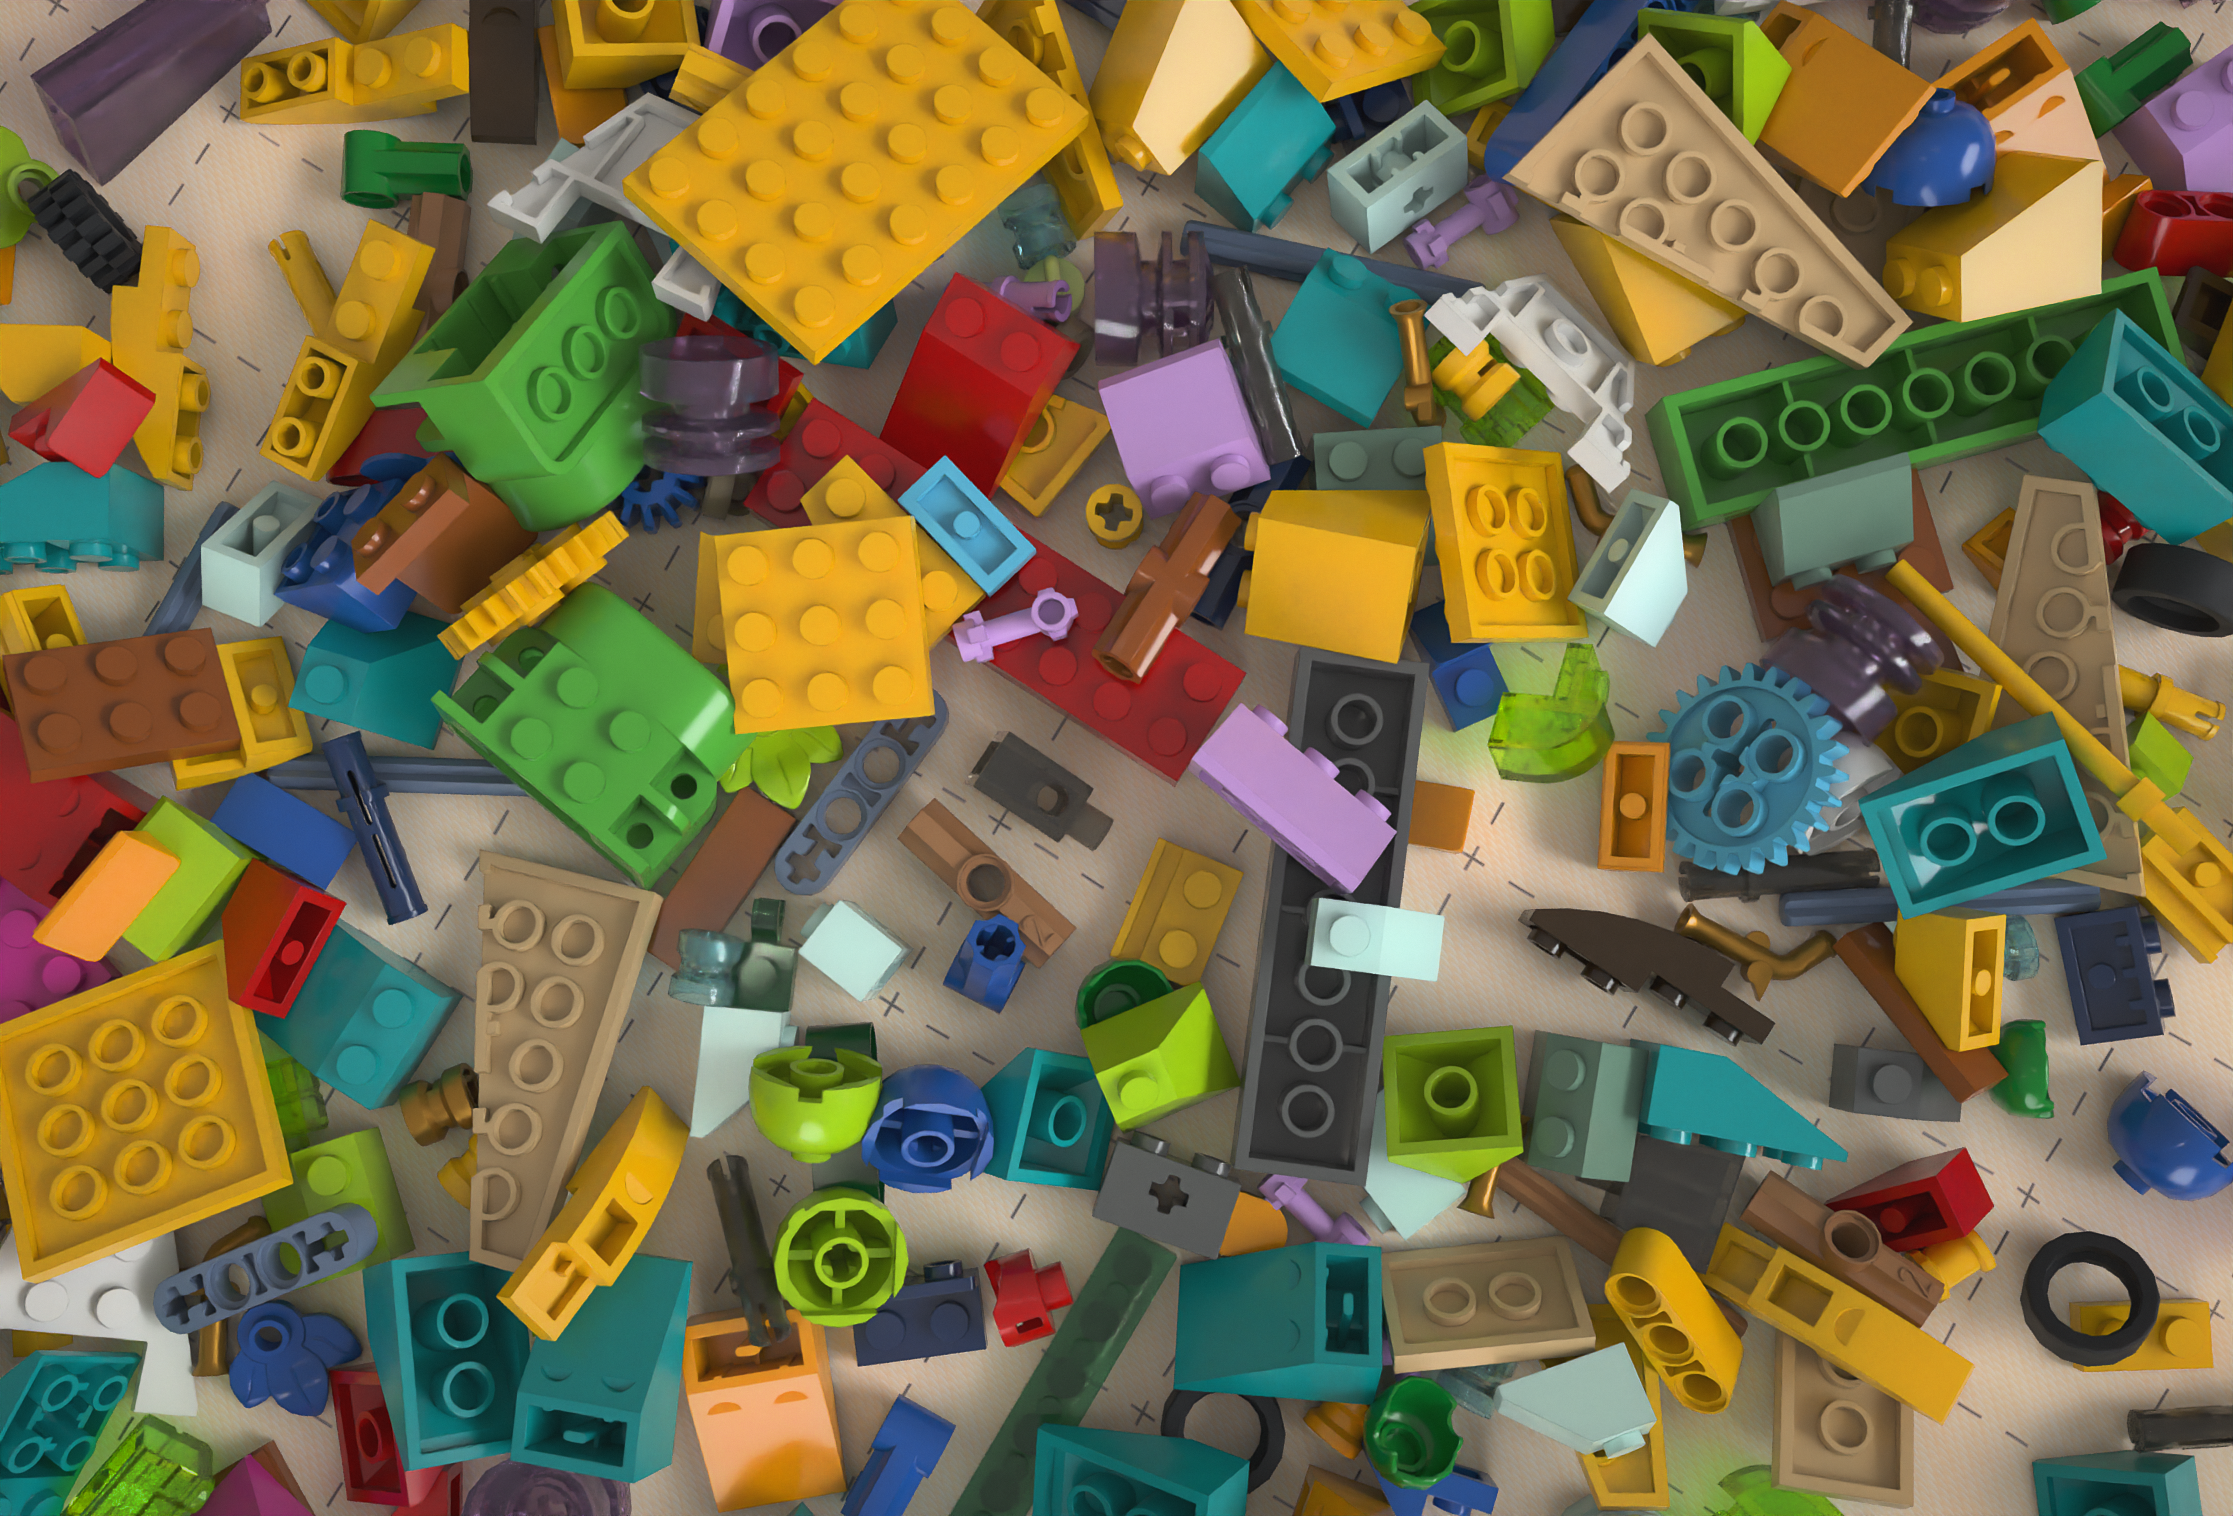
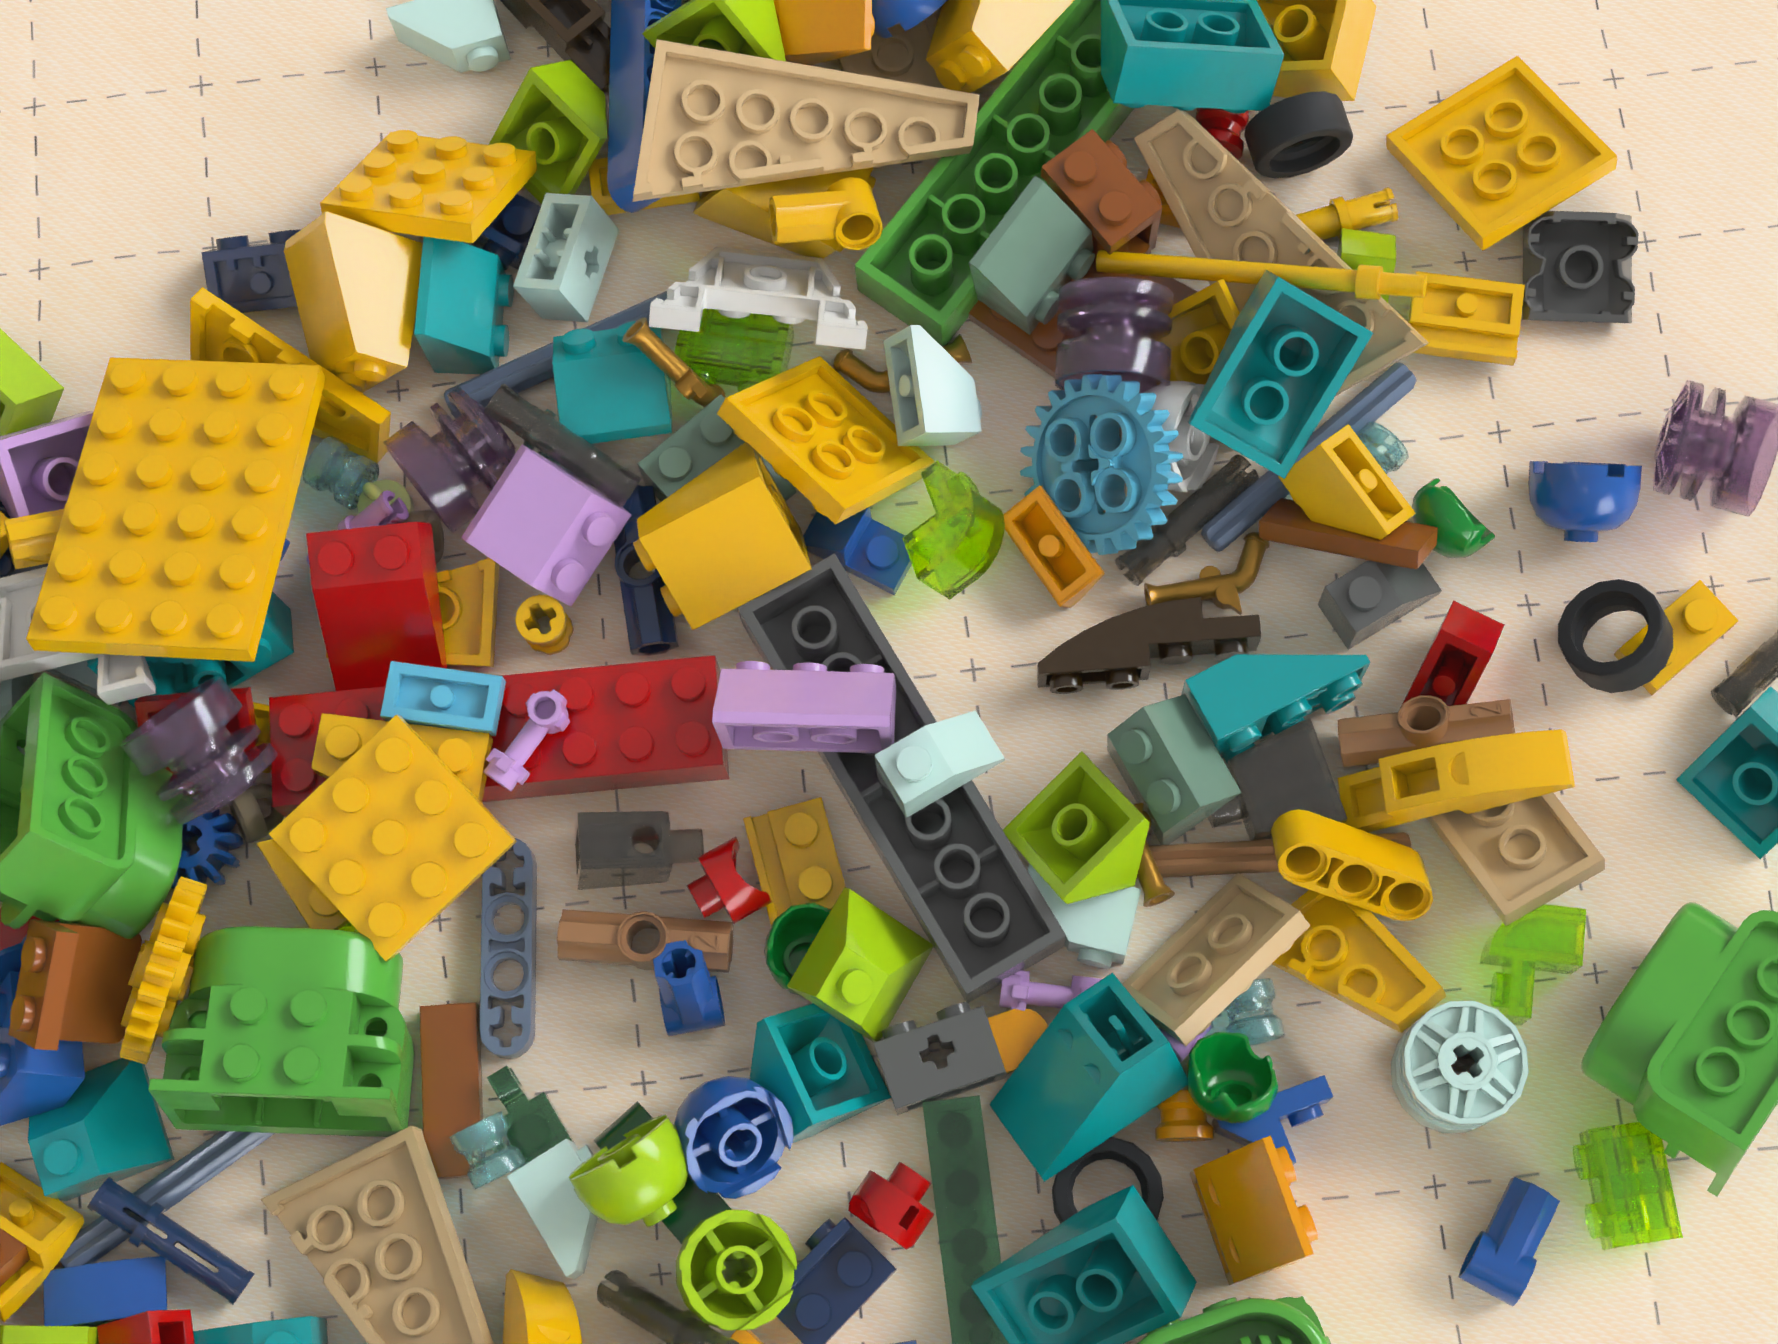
camera: 30 degrees left, 10 degrees down
lime plate [719,725,844,810] -> none
light aqua brick [798,900,914,1002] -> none
dark orange piece [1091,491,1242,684] -> none
lavender bar [1403,173,1519,270] -> none
light orange slope [1408,780,1475,854] -> none
yellow wheel [1431,339,1521,423] -> none
light aqua slope [1493,1342,1657,1459] -> none
yellow bush [1904,1229,1996,1303] -> none
dark blue bracket [2054,902,2176,1046] -> none
none -> red piece [686,836,772,924]
none -> yellow piece [769,177,883,250]
none -> dark orange bracket [1041,129,1162,255]

